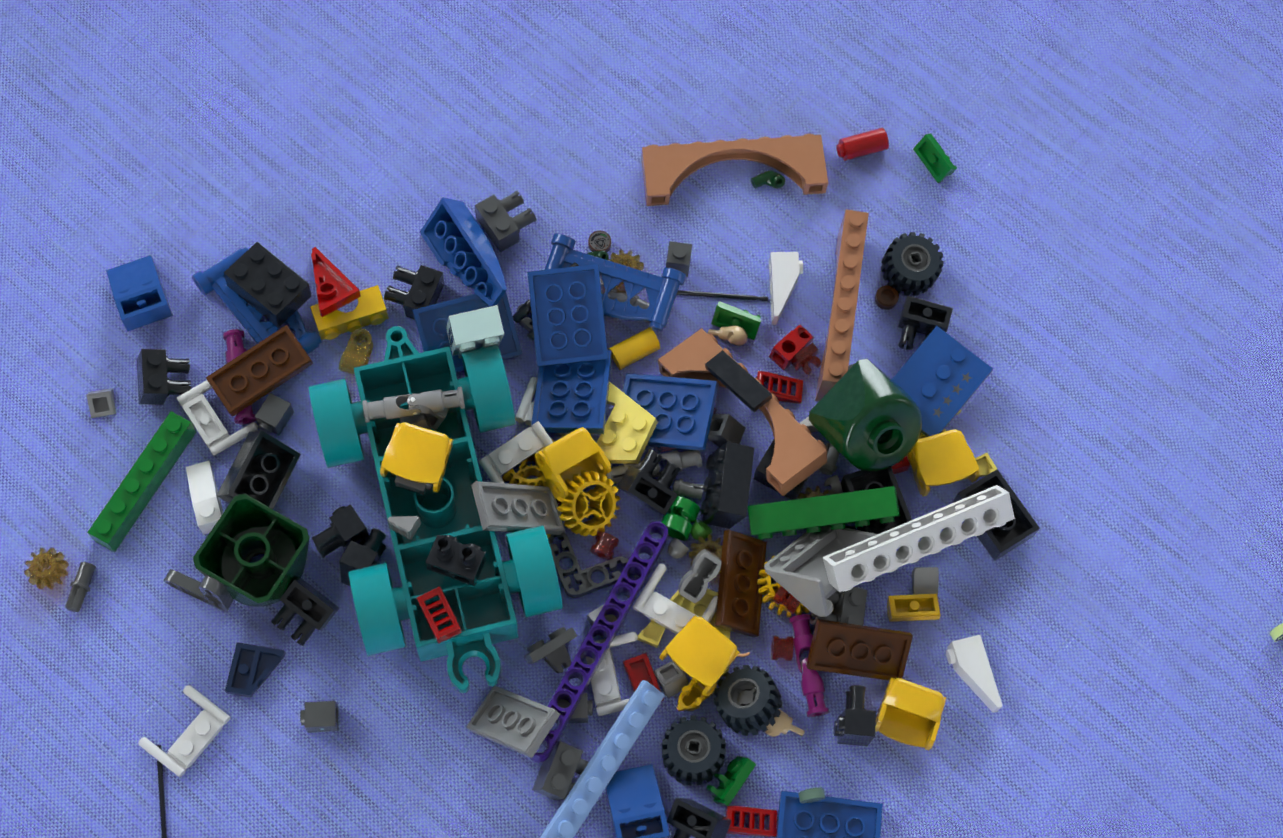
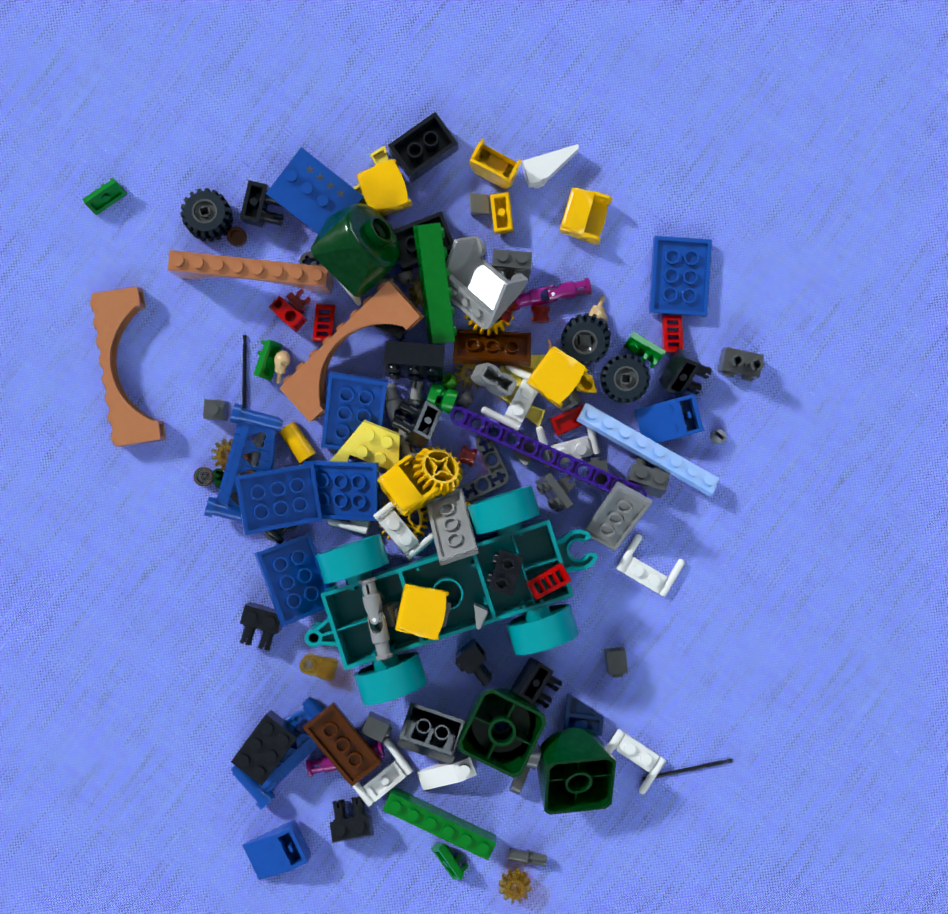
camera: 90 degrees left, 20 degrees up
light grey slope [86,388,116,418] -> none
yellow arch [310,285,389,340] -> none
red wing [311,247,361,317] -> none
black brick [339,528,386,587] -> none
blue wedge [420,197,507,307] -> none
light aqua brick [446,305,504,358] -> none
dark grey brick [475,191,536,252] -> none
black tile [705,350,772,412] -> none
dark grey brick [708,414,745,448] -> none
dark green arm [750,170,785,189] -> none
white slope [769,252,803,325] -> none
sand green tile [799,787,825,803] -> none
reddish brown tile [806,619,913,680] -> none
white brick [822,485,1015,592] -> none
black brick [834,685,876,746] -> none
red brick [836,128,889,161] -> none
none -> green plate [431,843,468,880]
none -> yellow piece [469,139,522,189]
none -> dark green piece [537,728,616,815]
none -> white plate [616,534,685,597]

